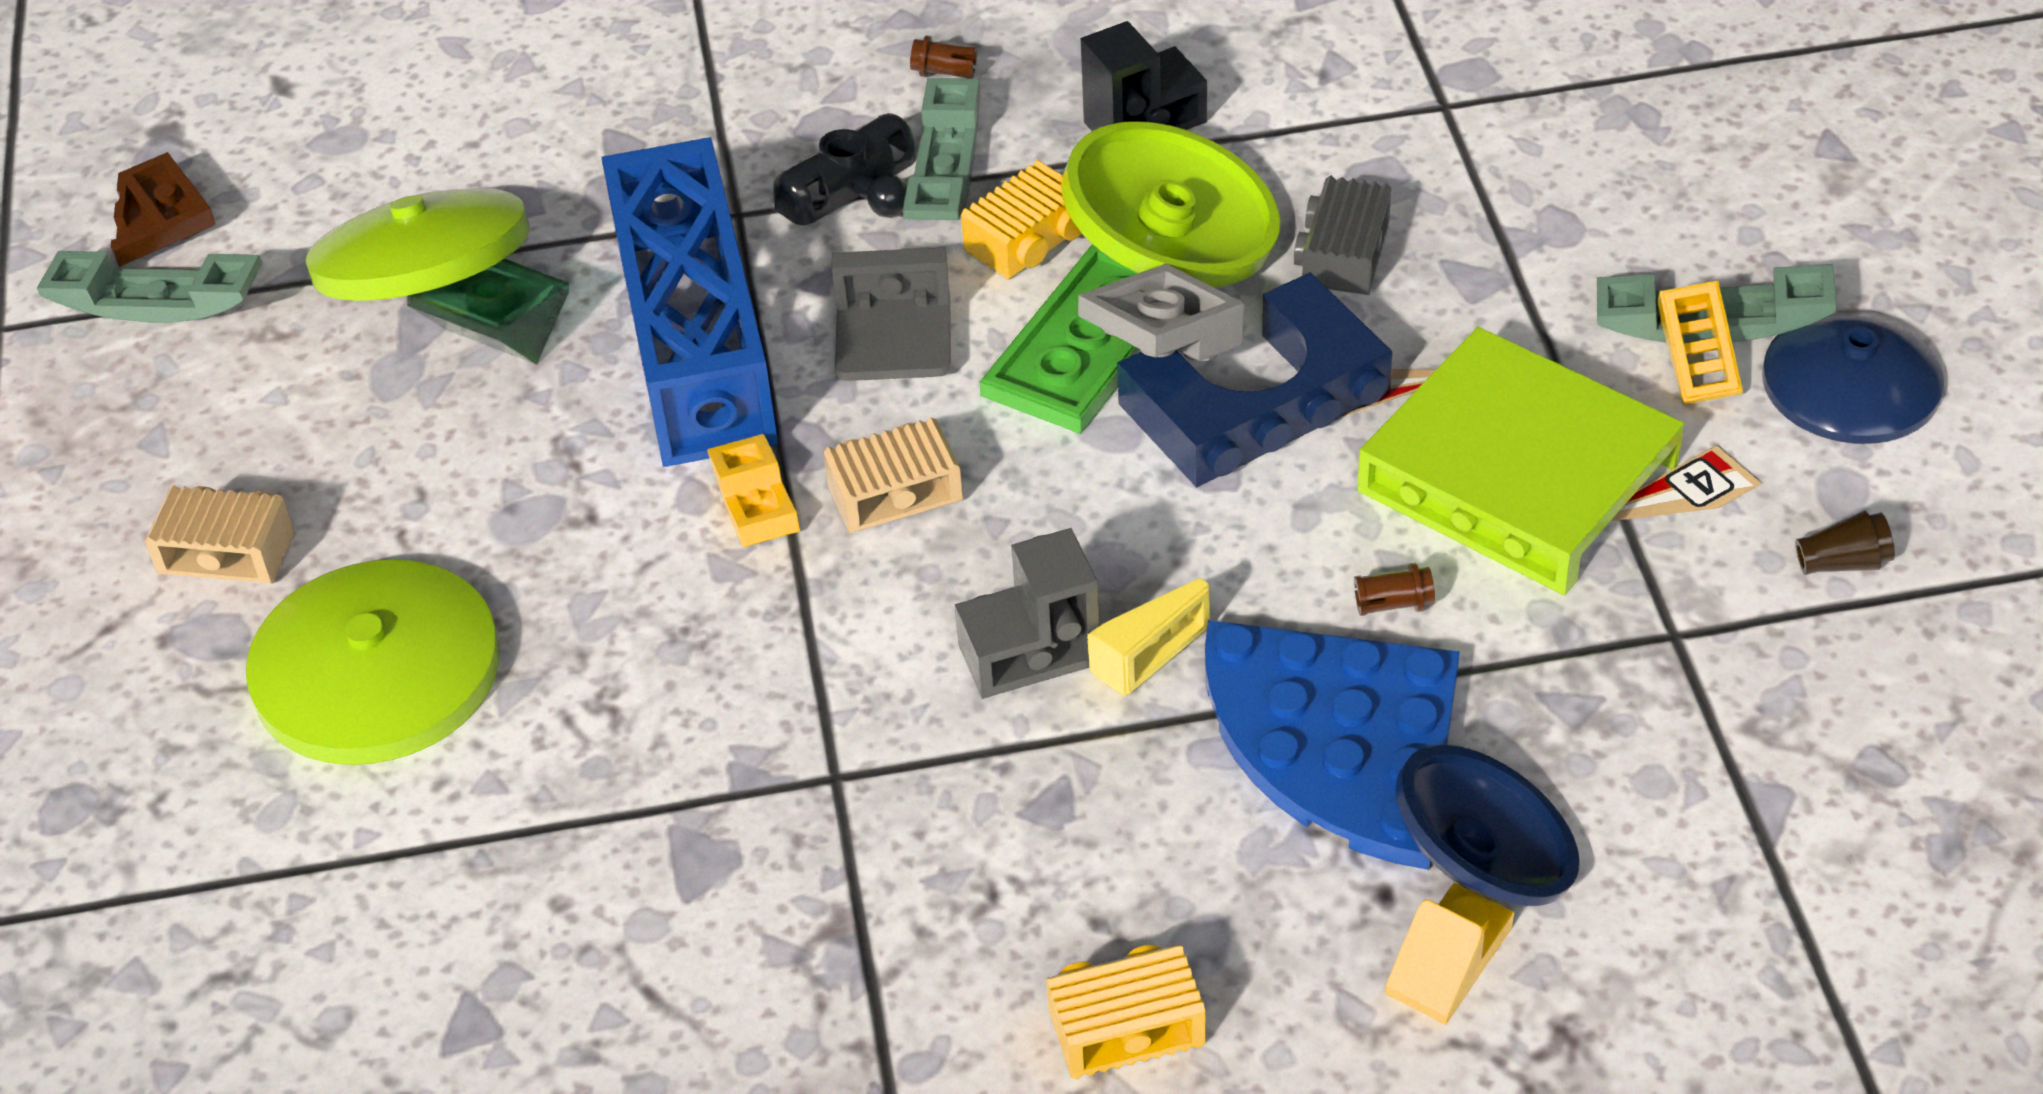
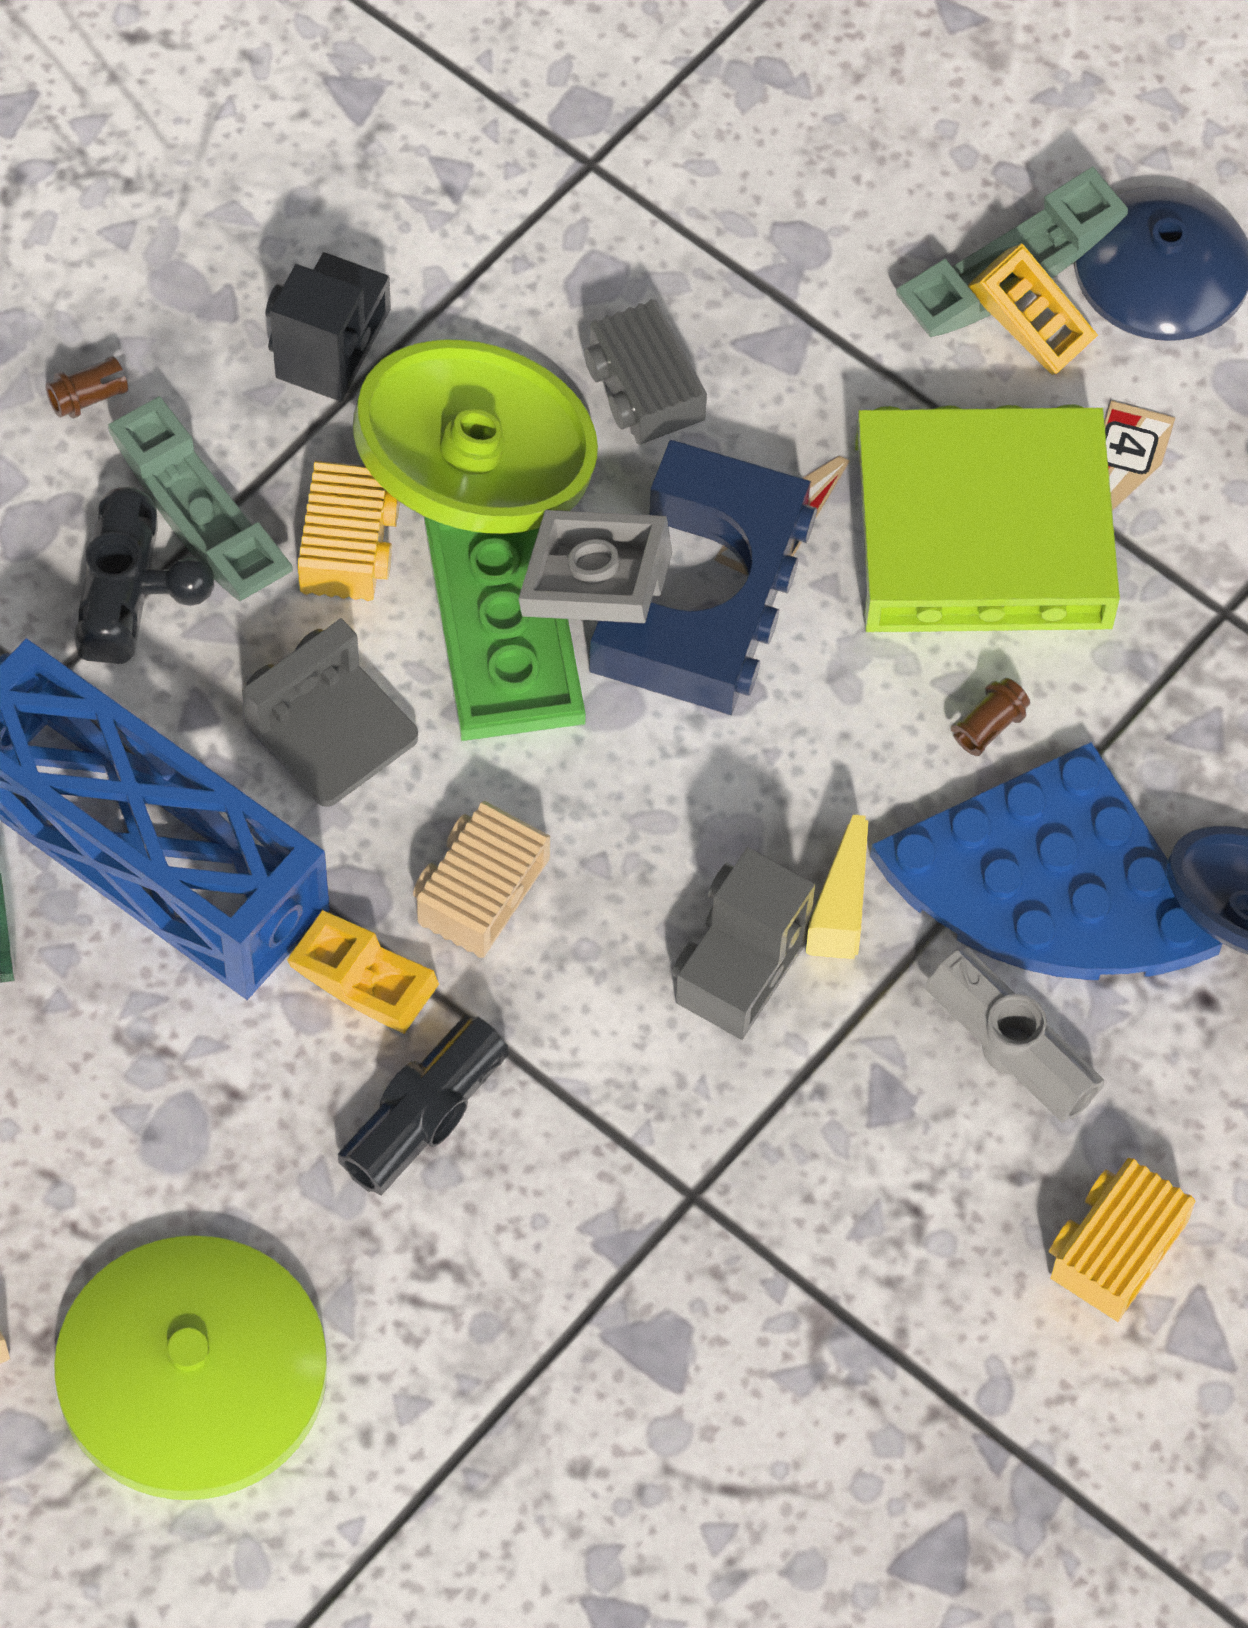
camera: 45 degrees left, 15 degrees up
none -> black piece [338,1014,509,1196]
none -> light grey piece [926,947,1104,1123]

